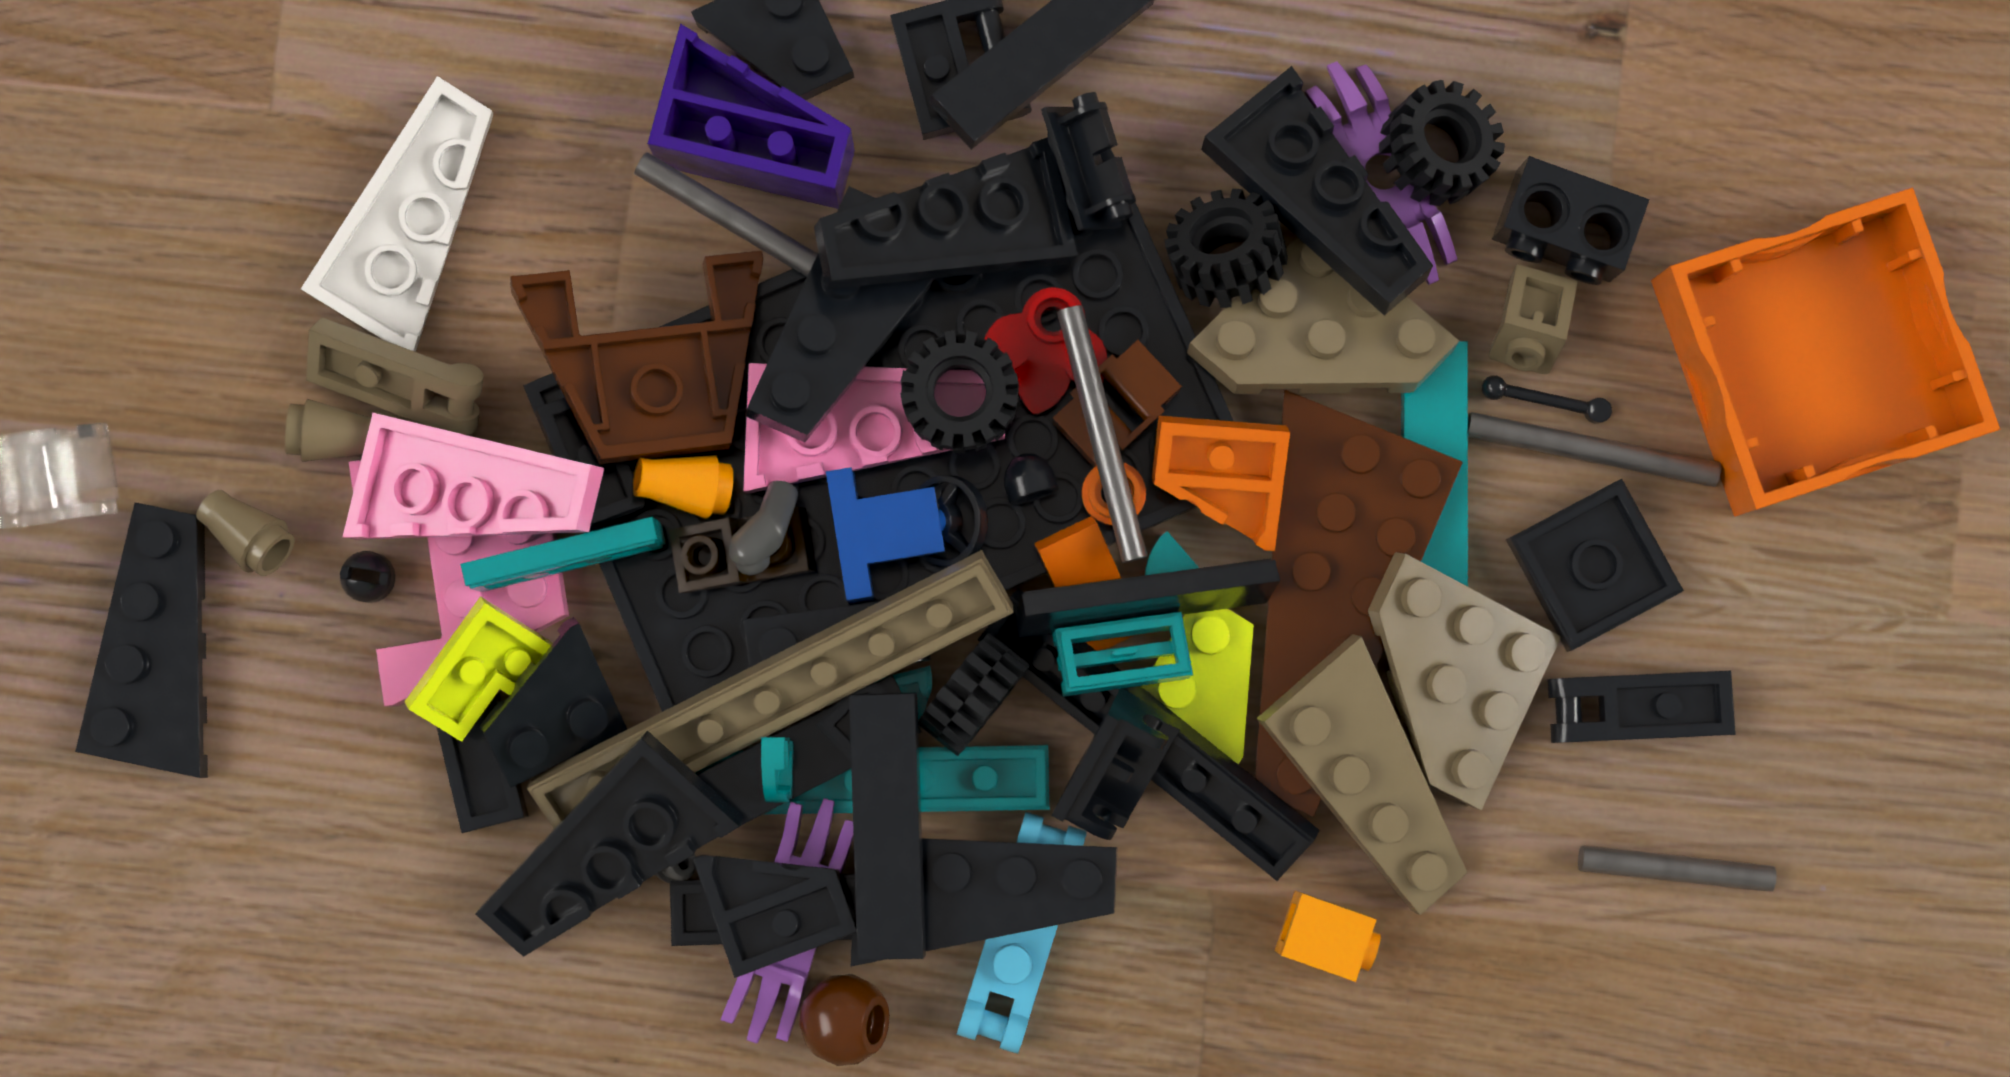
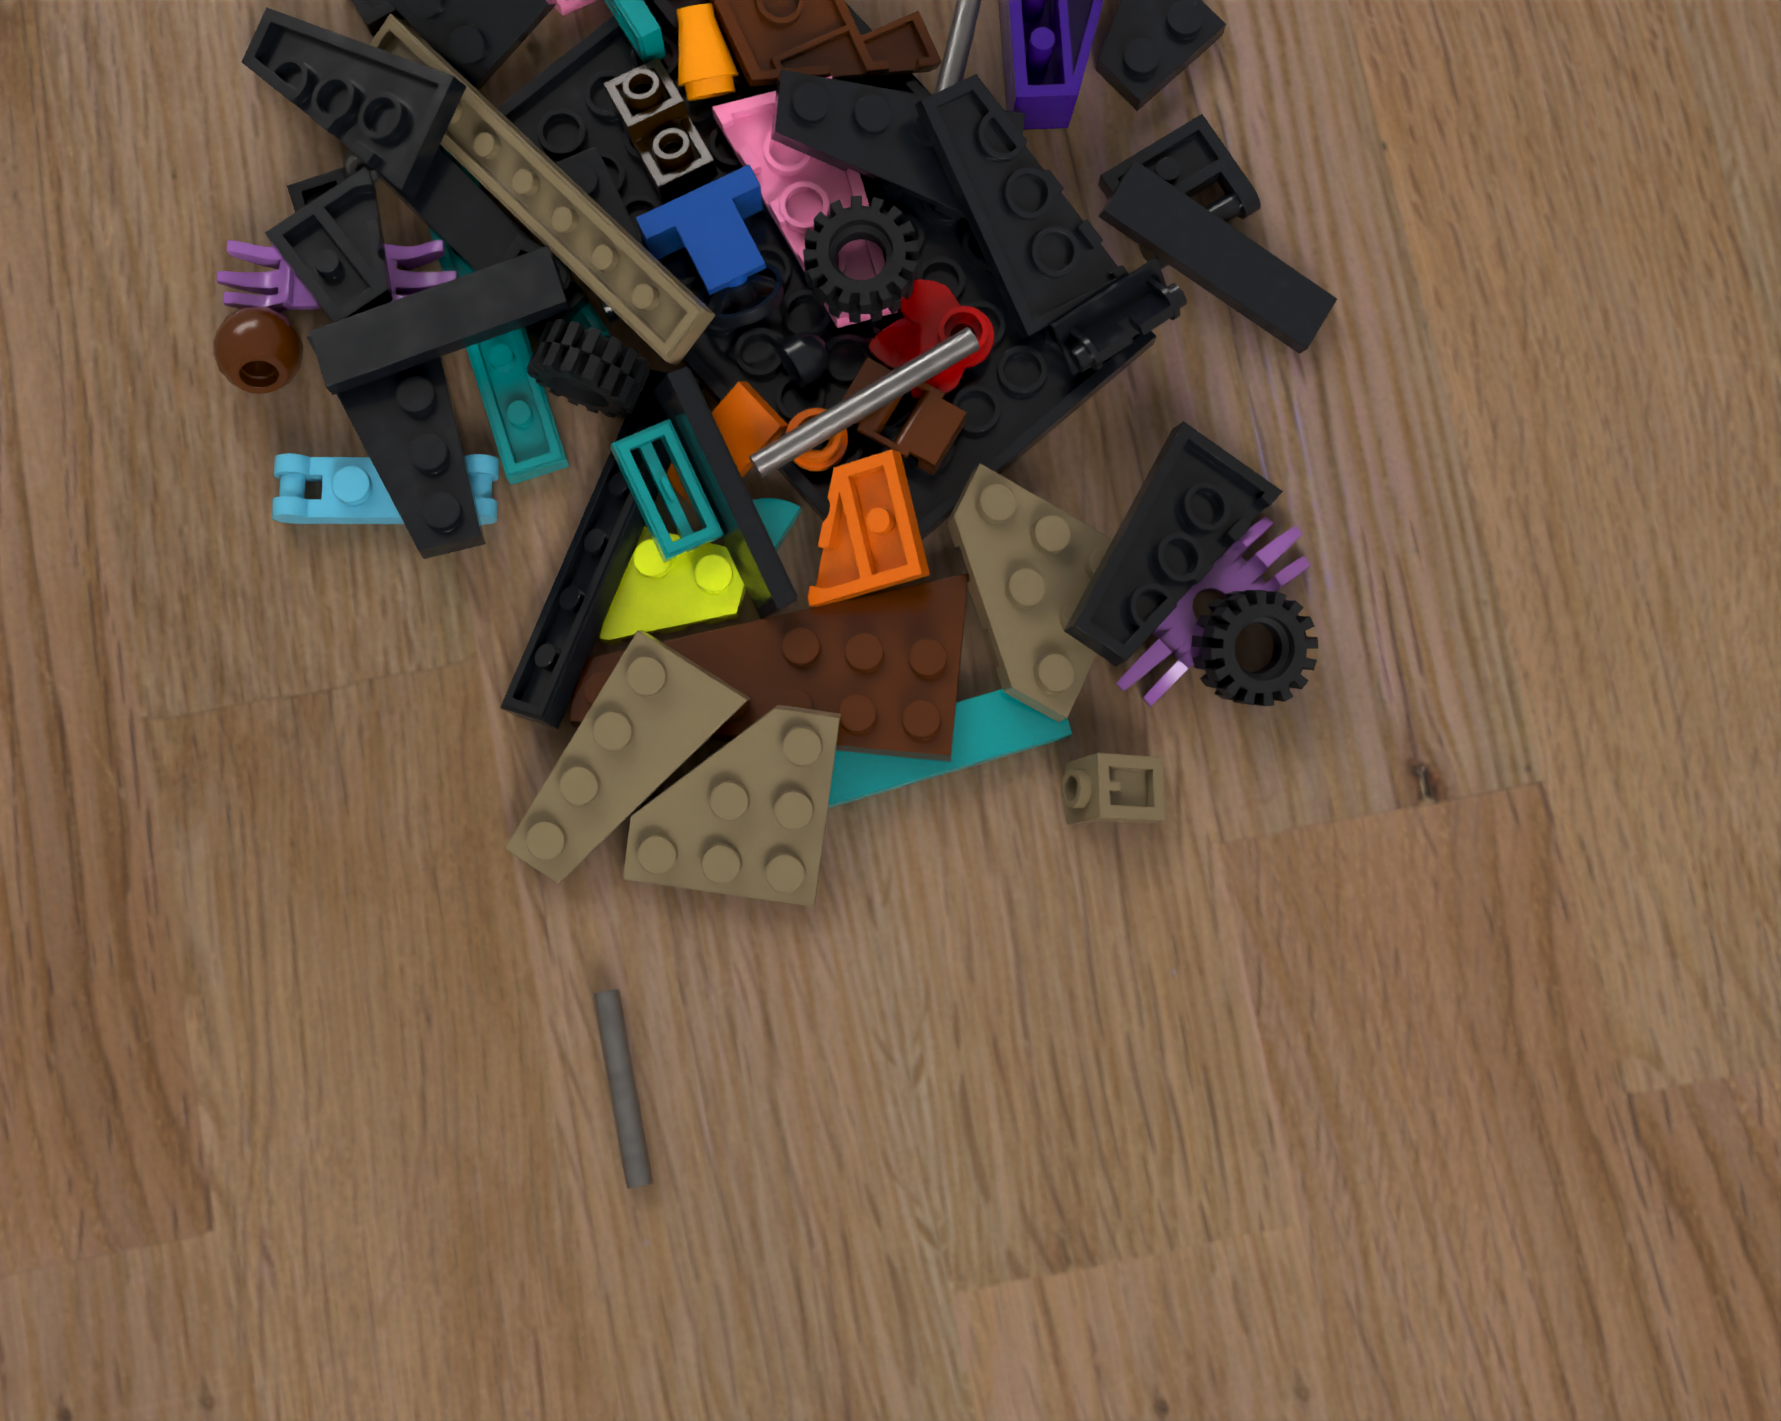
camera: 70 degrees right, 5 degrees down
dark grey arm [729,481,798,575] -> none
teal tile [761,737,793,803] -> none
black hinge [1051,688,1183,840] -> none
black tyre [1164,189,1288,308] -> none
light orange brick [1274,890,1381,982] -> none
flat silver bar [1468,412,1721,487] -> none
black hinge [1482,375,1612,424] -> none
black brick [1492,156,1650,285] -> none
black plate [1506,479,1684,652] -> none
black plate [1547,670,1736,743] -> none
orange tile [1651,187,2001,517] -> none

